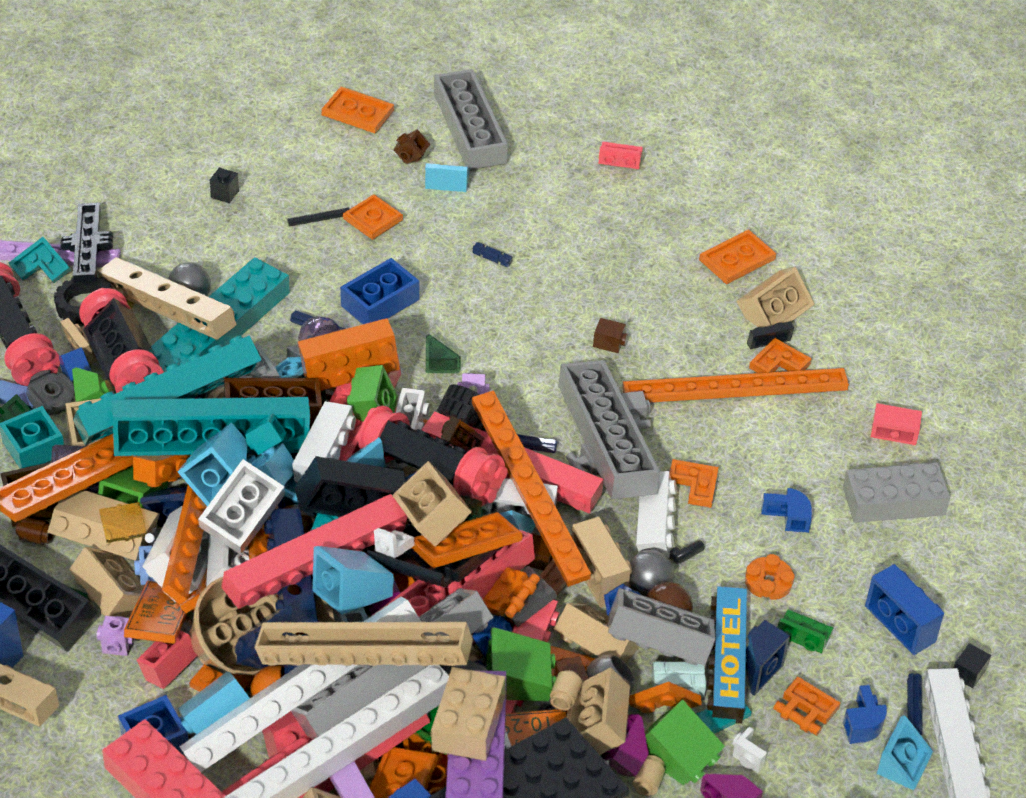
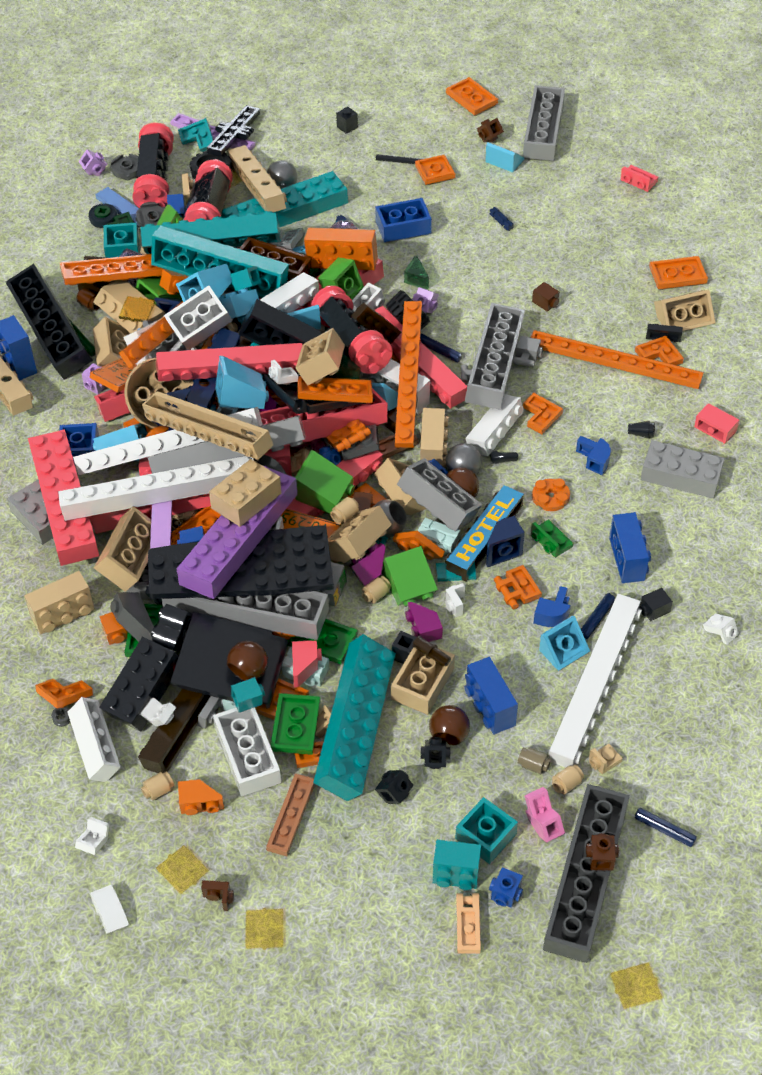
camera: 30 degrees right, 5 degrees up
none -> black cone [628,421,655,439]

